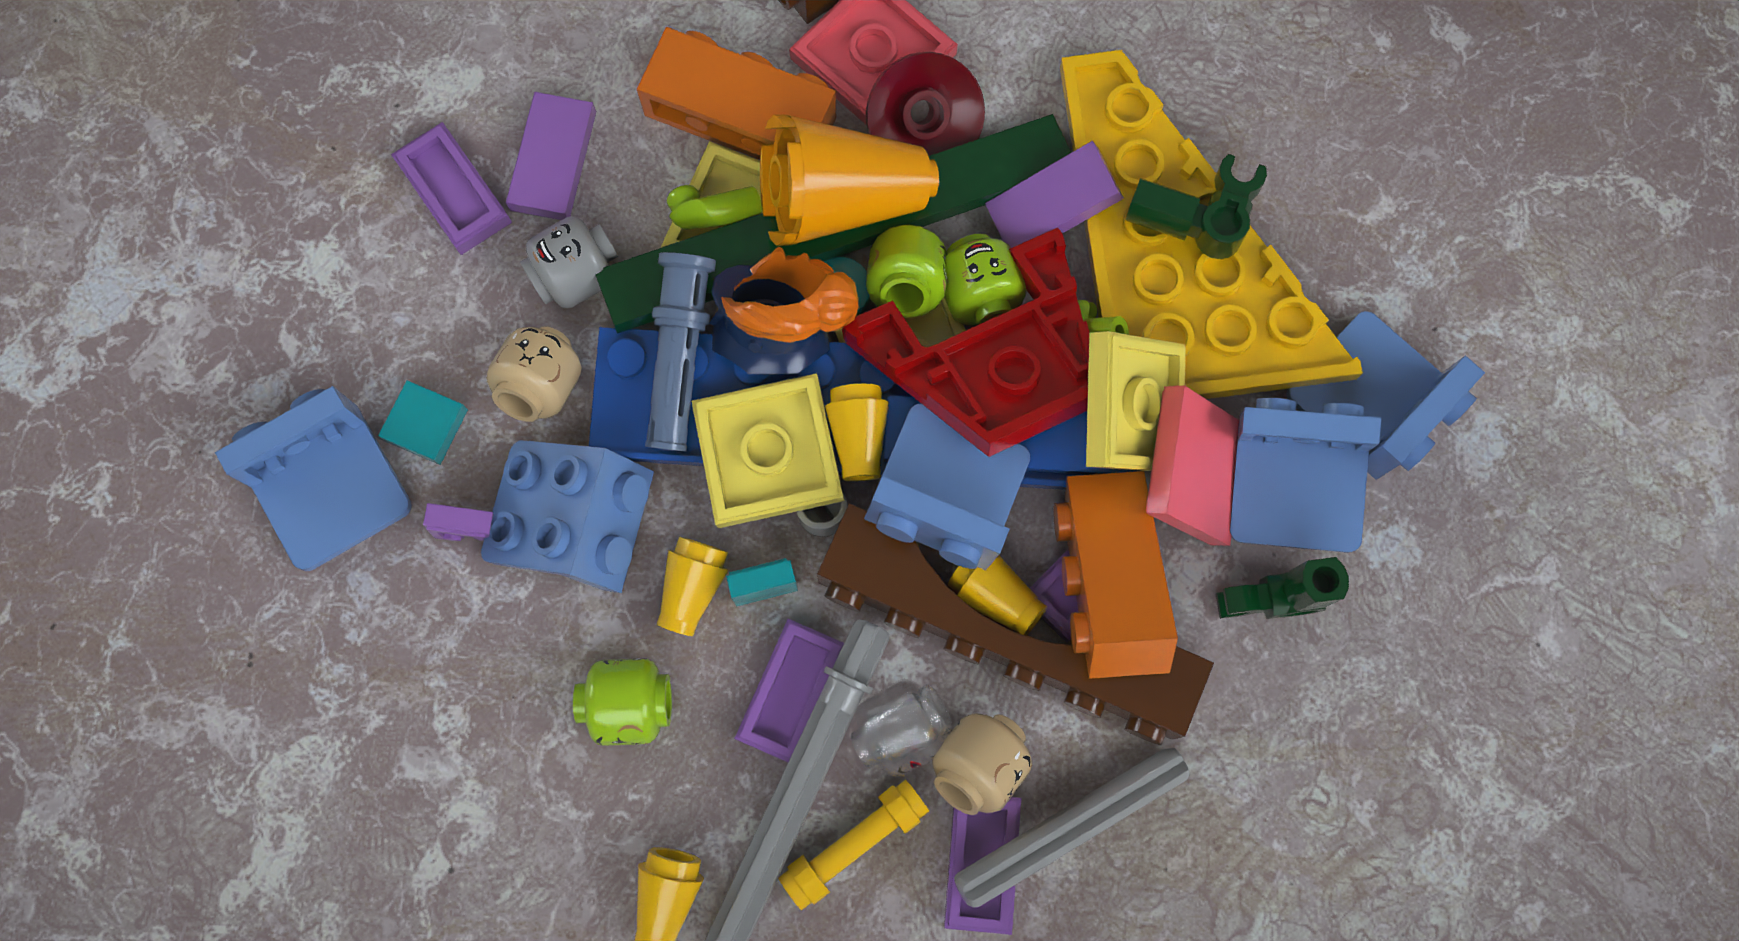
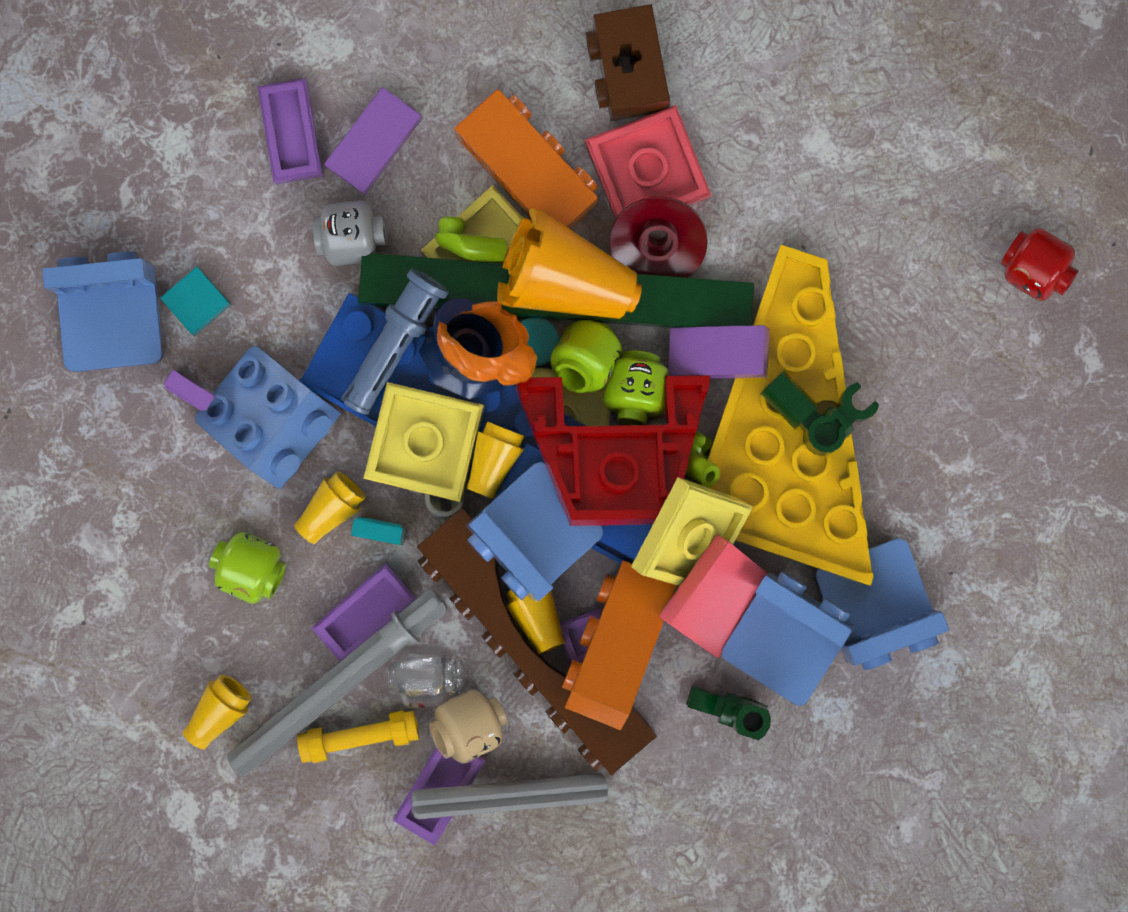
camera: 25 degrees right, 10 degrees up
tan head [486,327,582,422] -> none

